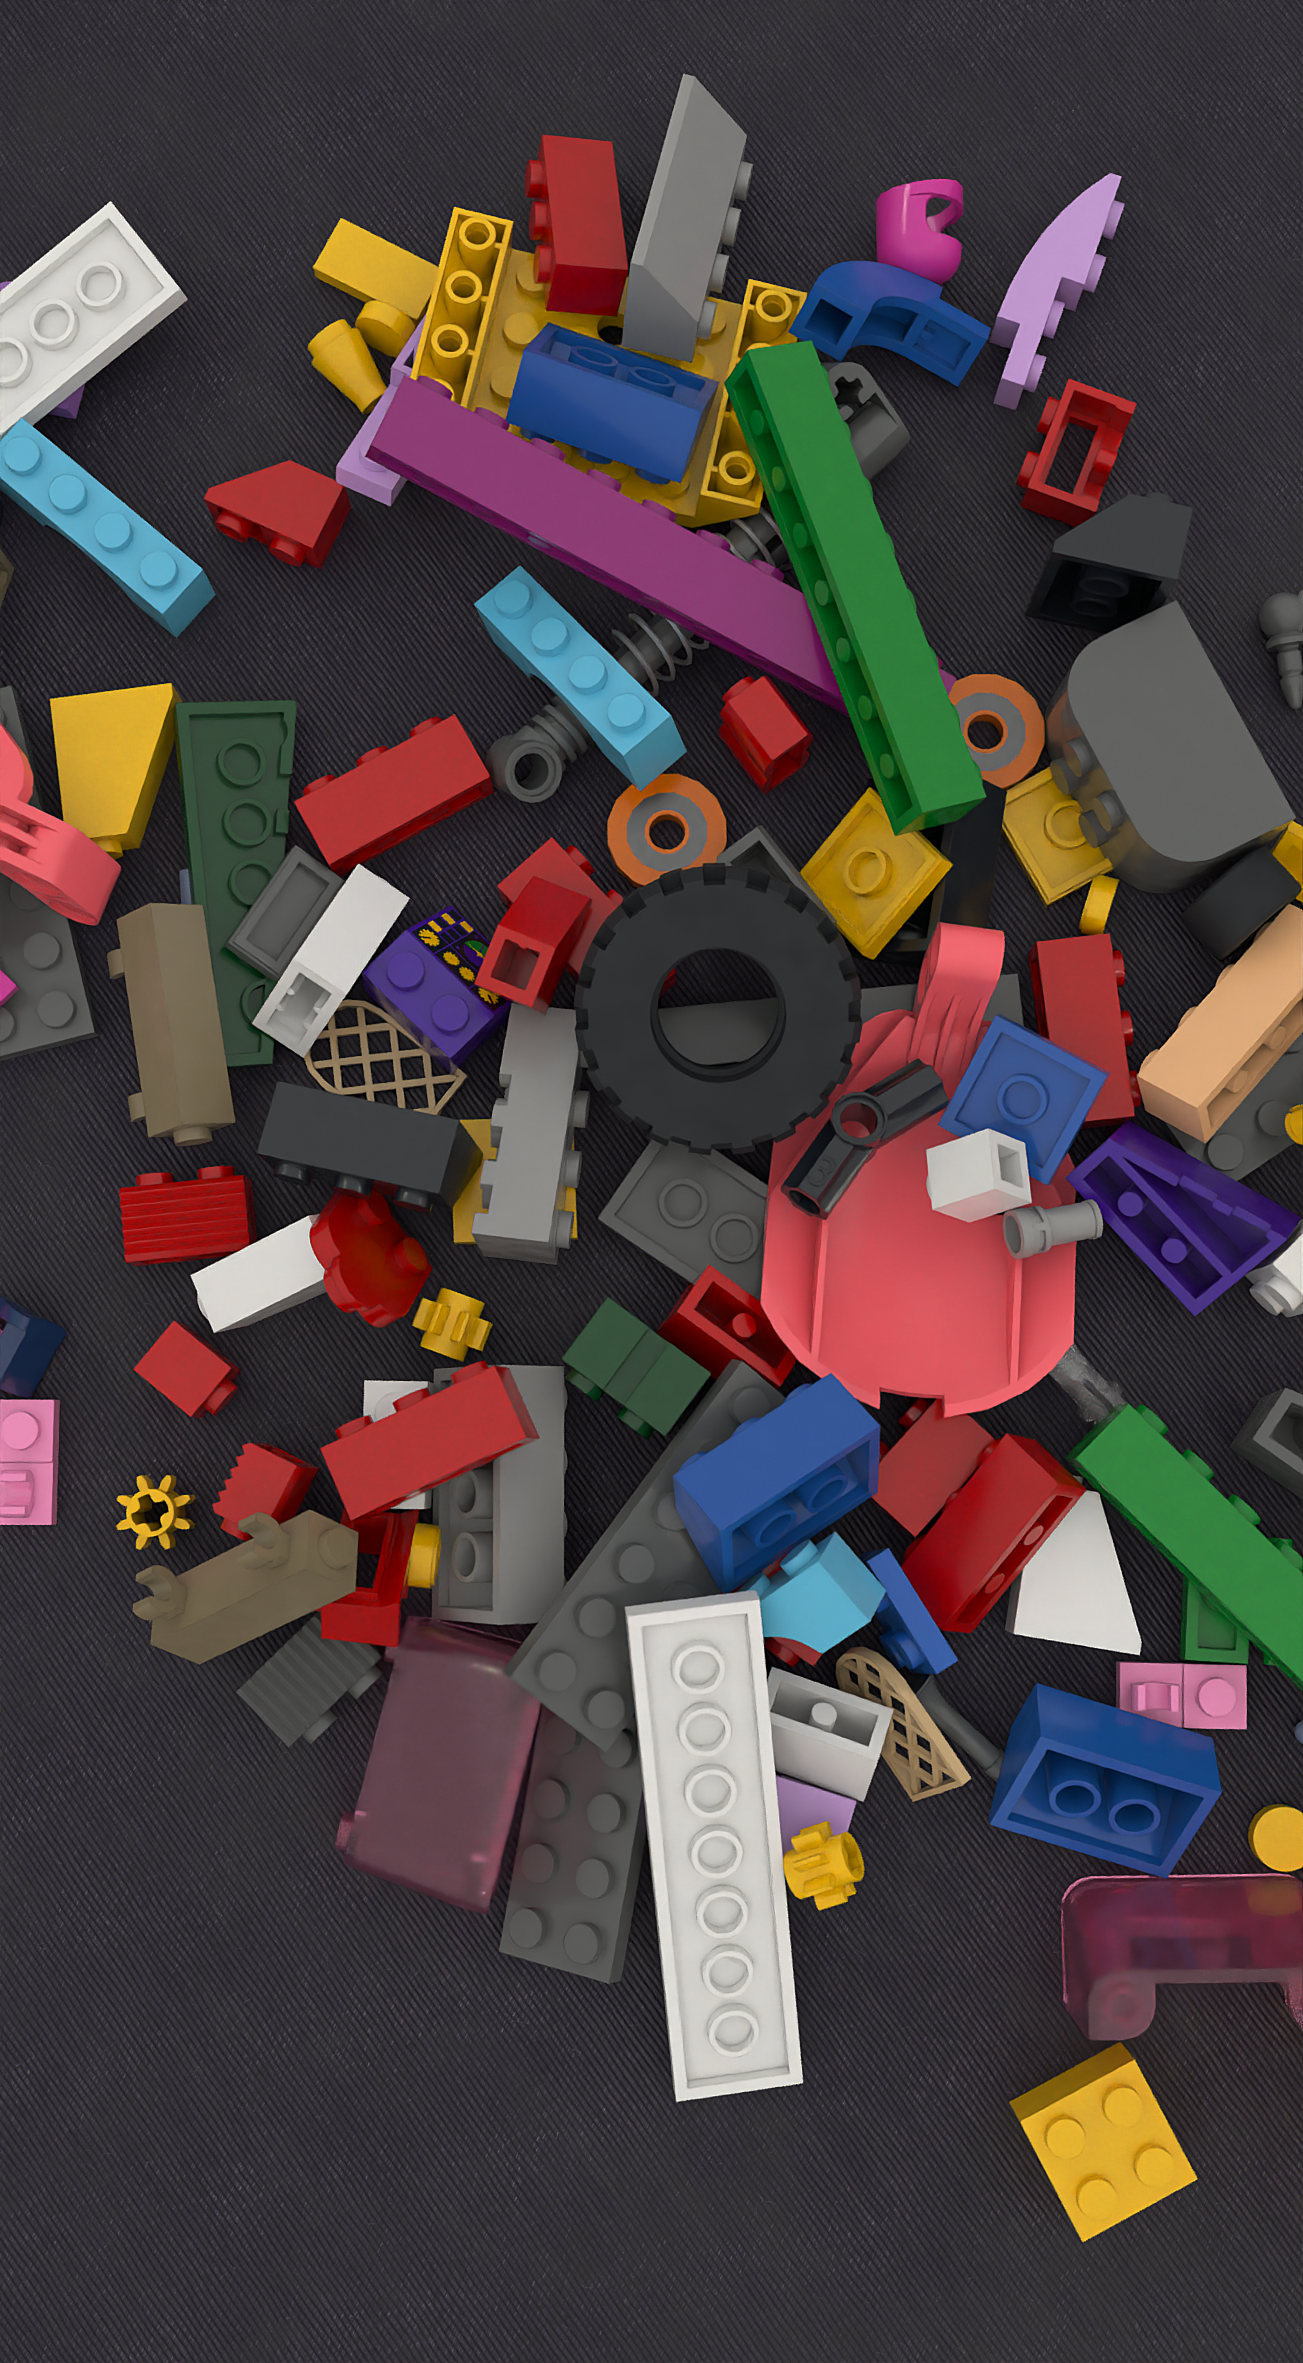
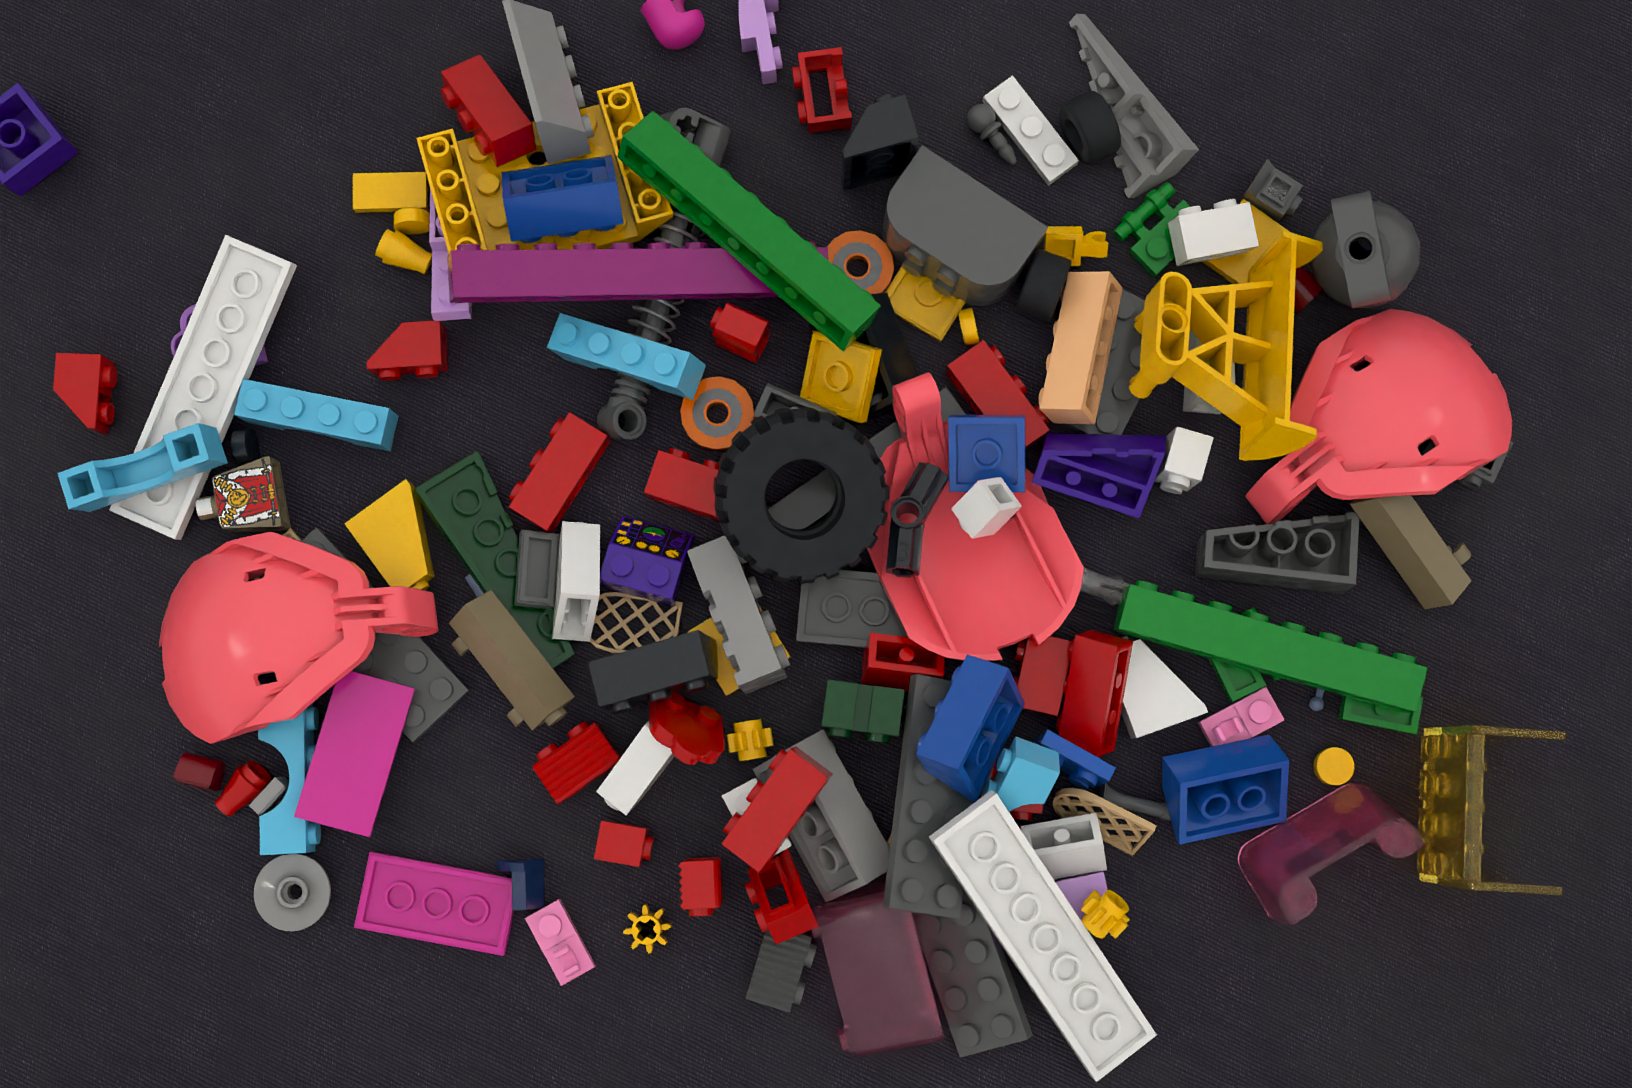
camera: 30 degrees left, 0 degrees up
dark tan brick [132,1510,358,1665] -> none
yellow tile [408,1523,442,1589] -> none
red slope [474,875,592,1015] -> none
blue arch [788,261,991,387] -> none
light grey pin [1002,1199,1103,1259] -> none
yellow brick [1009,2042,1197,2242] -> none

